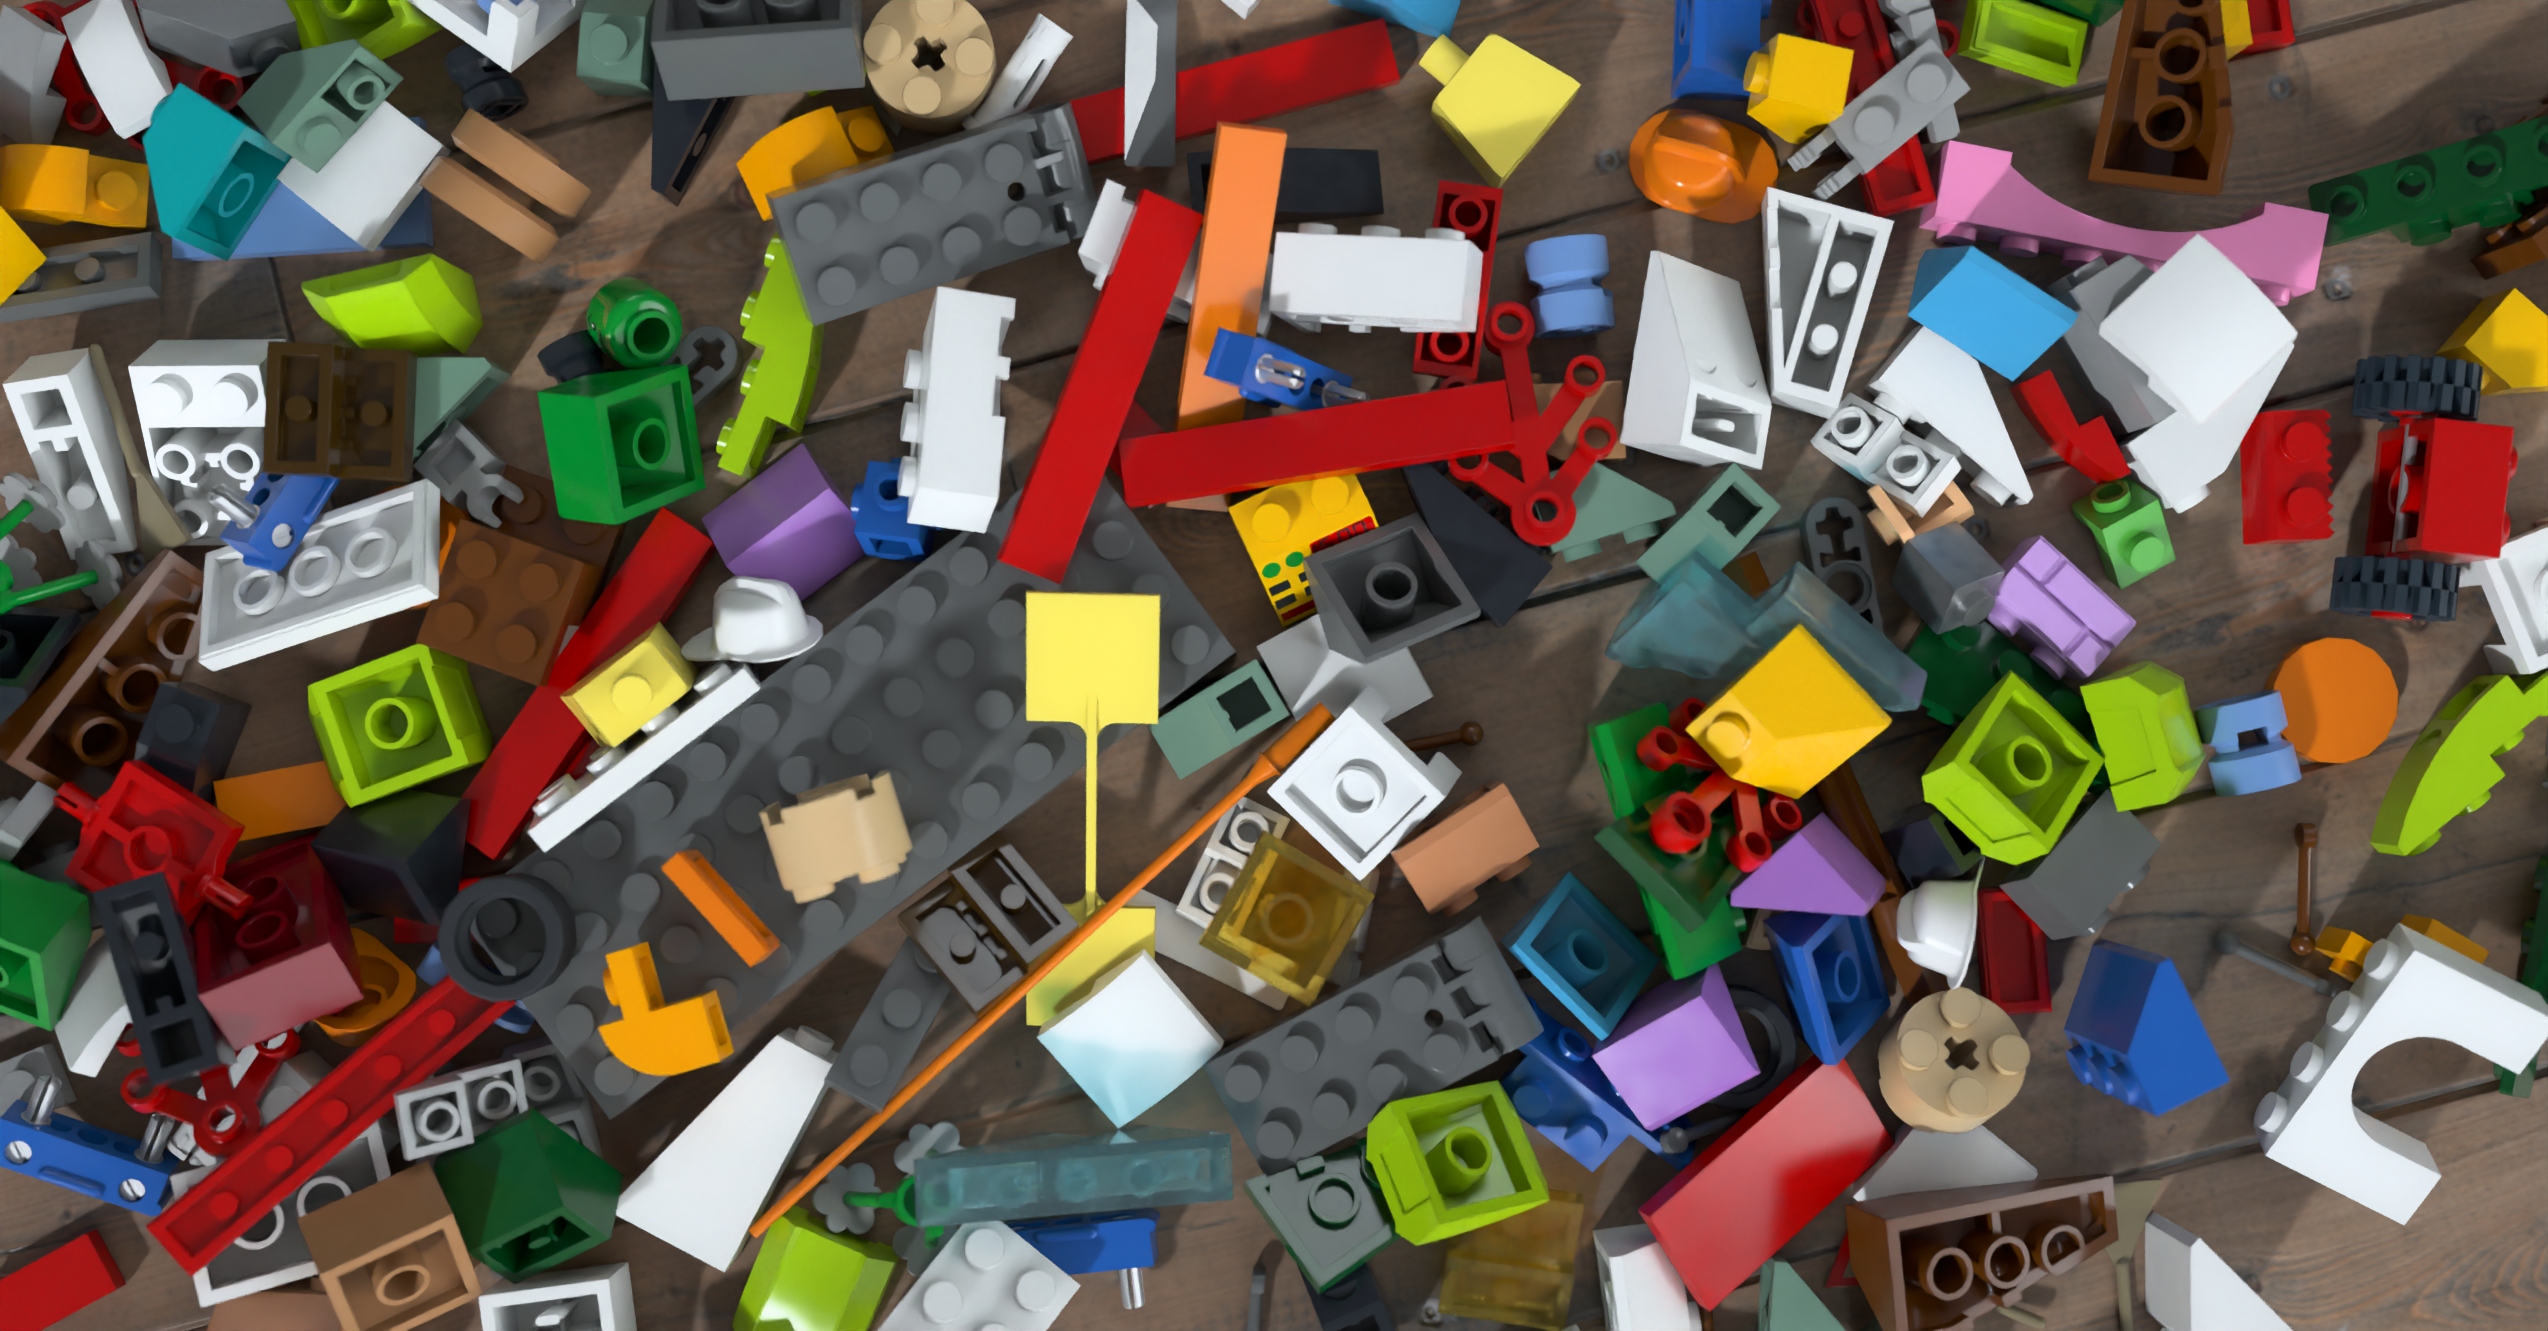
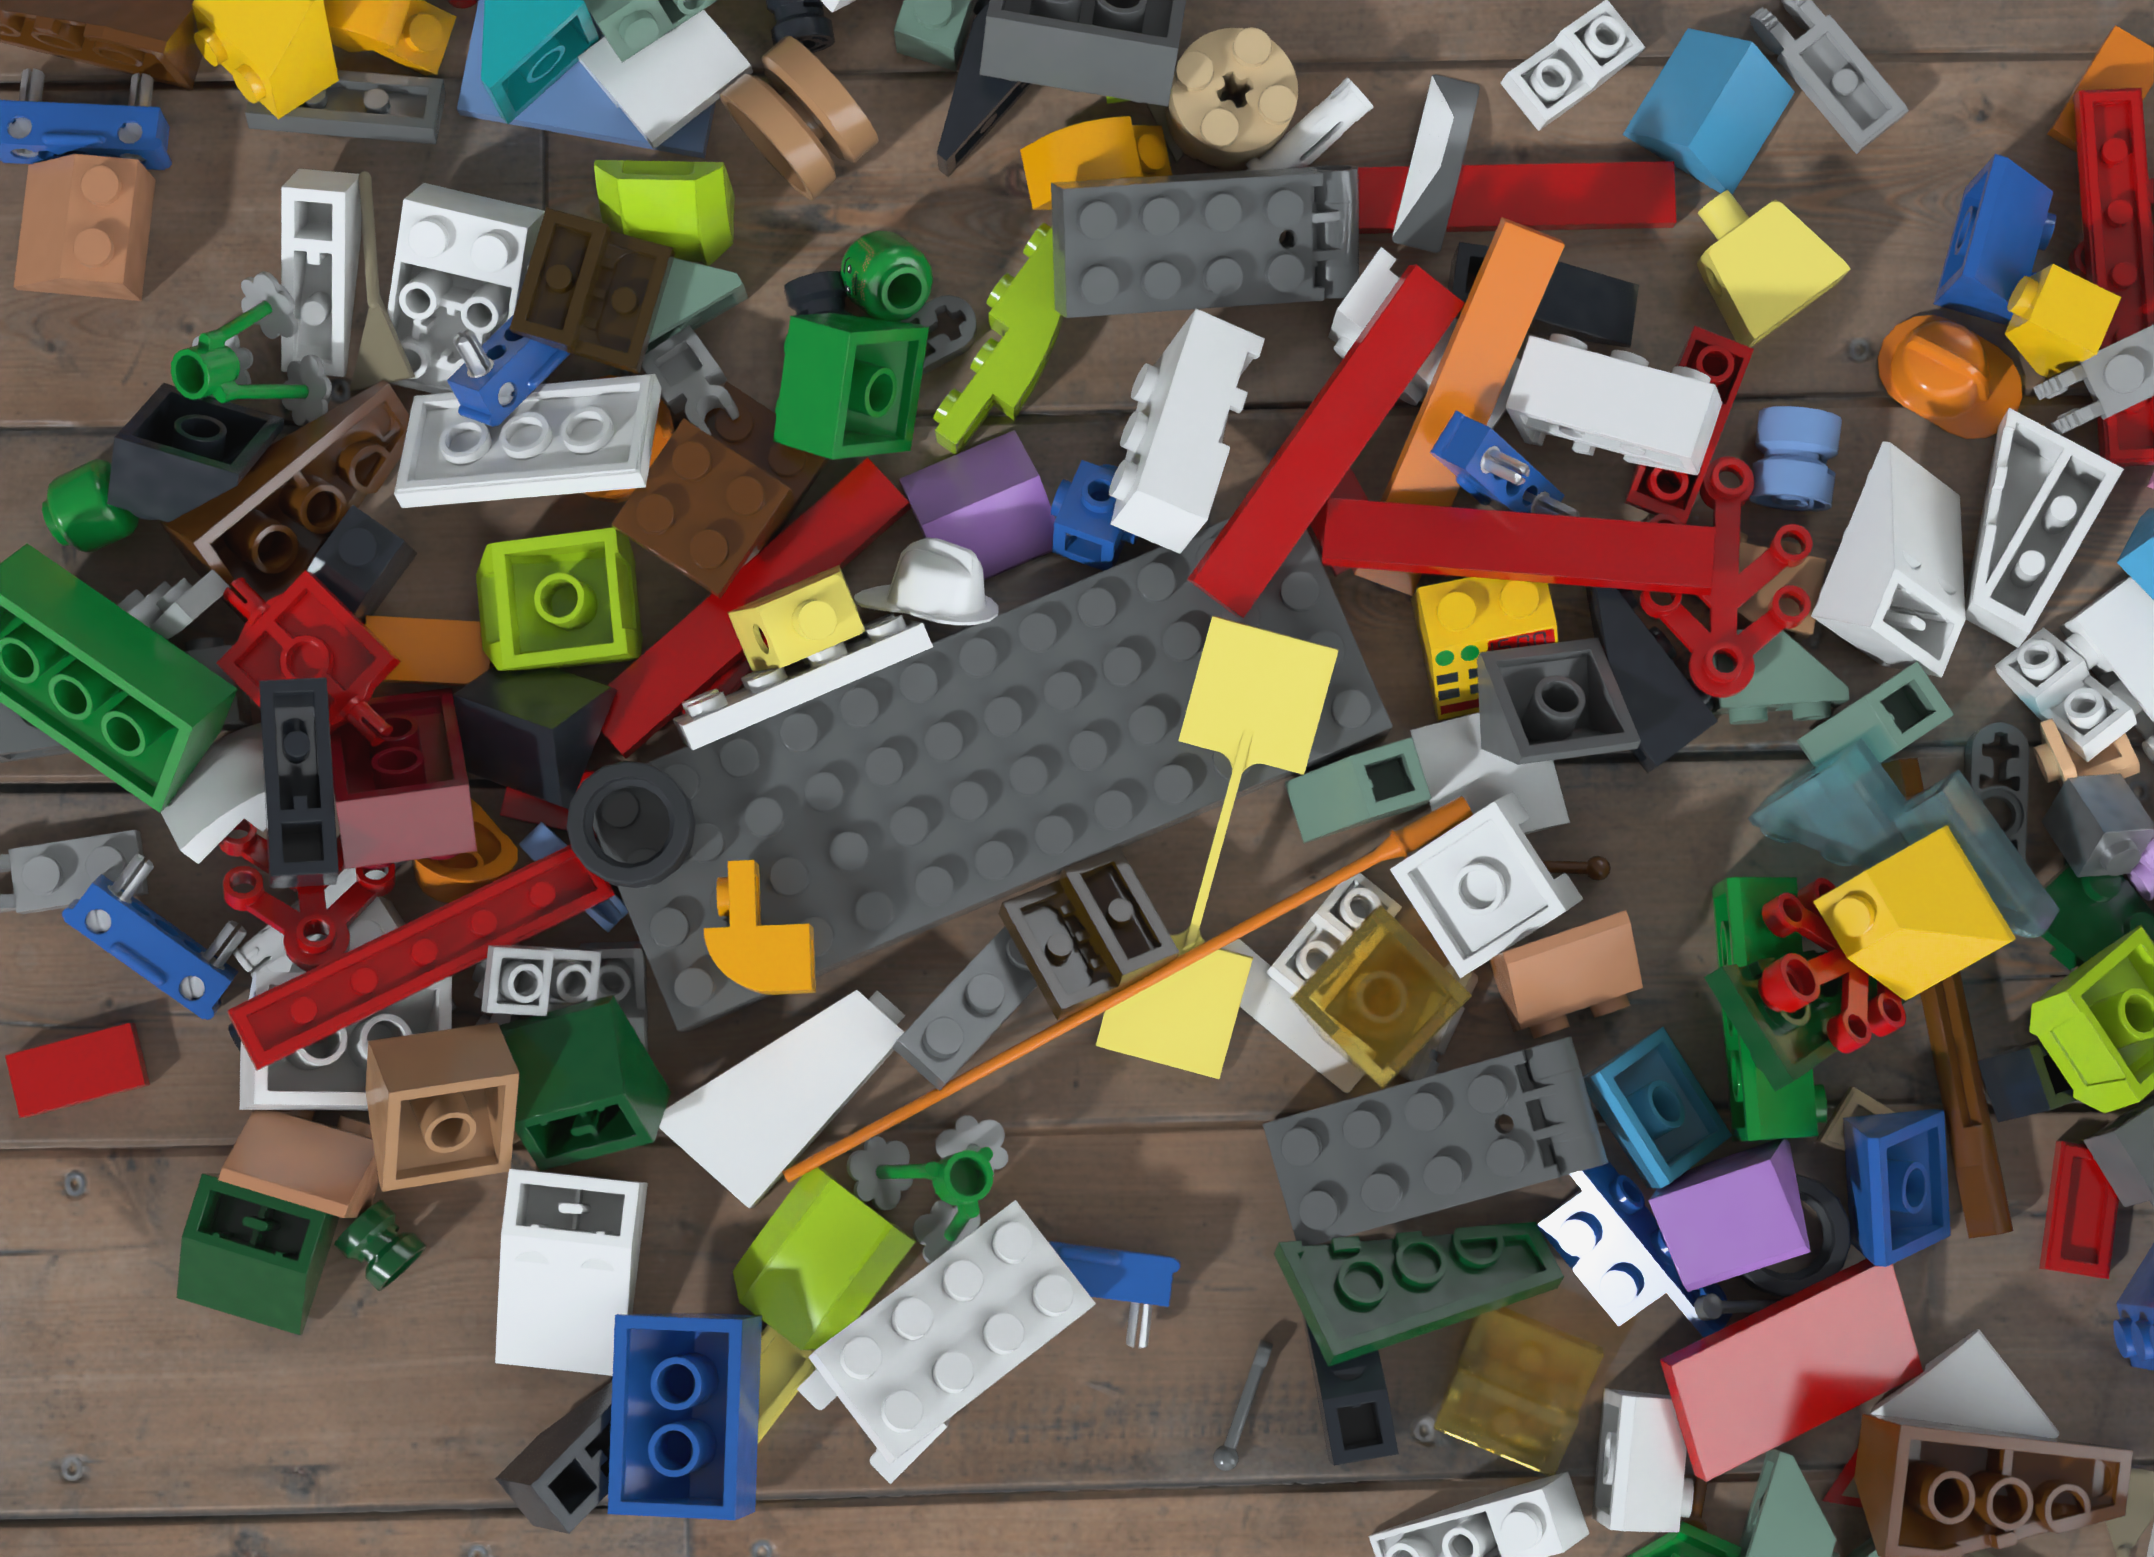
camera: 15 degrees right, 5 degrees down
orange tile [661,849,781,967] -> none
tan brick [759,770,913,903] -> none
clear light blue slope [914,1125,1233,1227] -> none
white slope [1037,949,1224,1129] -> none
lime slope [1366,1080,1550,1246] -> none
medium lavender slope [1731,812,1886,916] -> none
tan brick [1877,987,2031,1135] -> none
white piece [1897,857,1985,990] -> none

